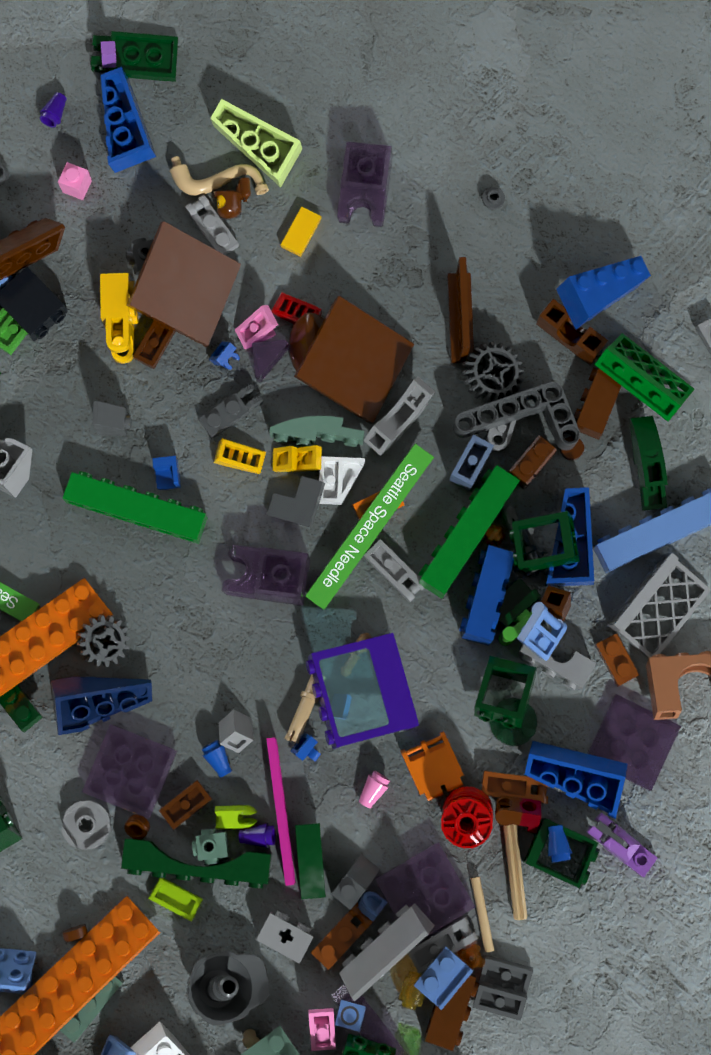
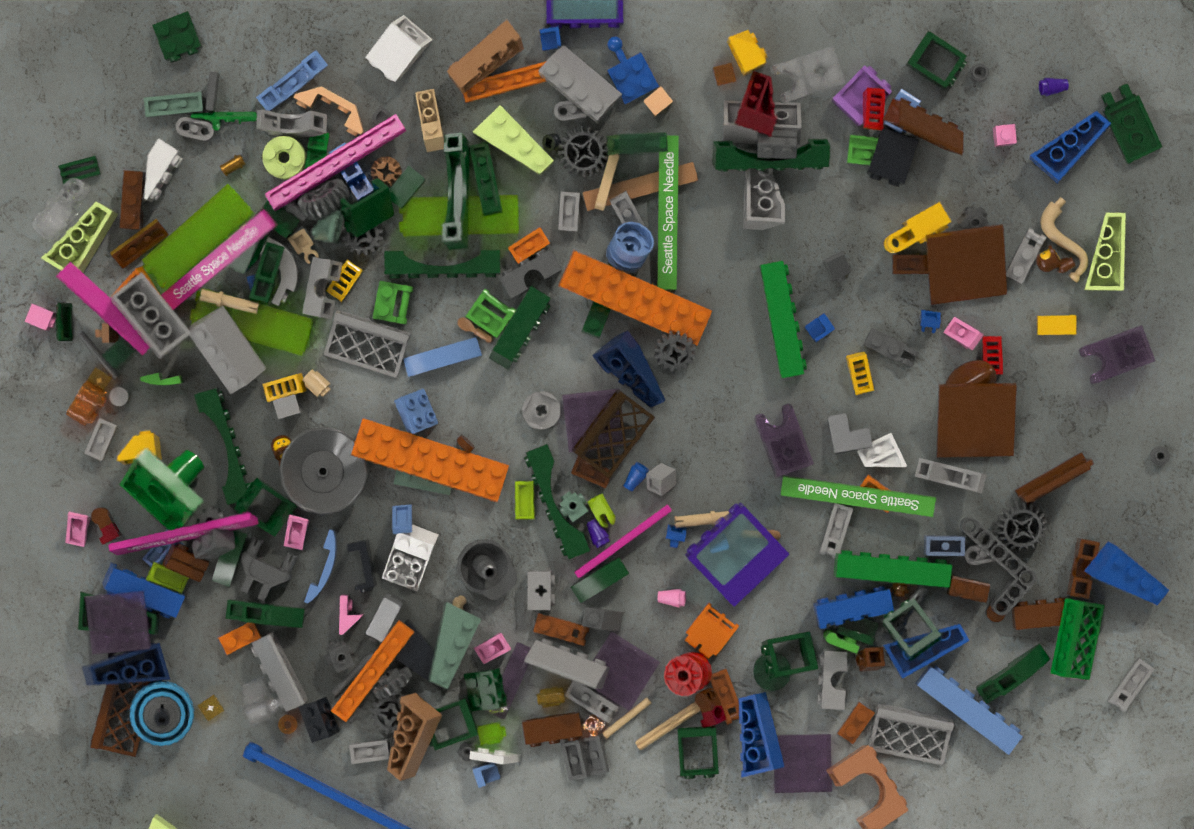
camera: 65 degrees right, 10 degrees up
medium lavender piece [101,41,116,68] -> none
reddish brown tile [124,815,150,840] -> none
clear purple slope [252,340,289,383] -> none
sand green slope [269,416,365,447] -> none
yellow slope [273,445,322,472] -> none
medium blue tile [335,1000,366,1032] -> none
medium blue tile [358,891,388,921] -> none
medium blue plate [414,946,473,1010] -> none
medium blue plate [517,602,567,661] -> none
blue cone [548,825,572,862] -> none
medium lavender plate [587,813,658,878] -> none
none -> dark brown fence [572,389,655,478]

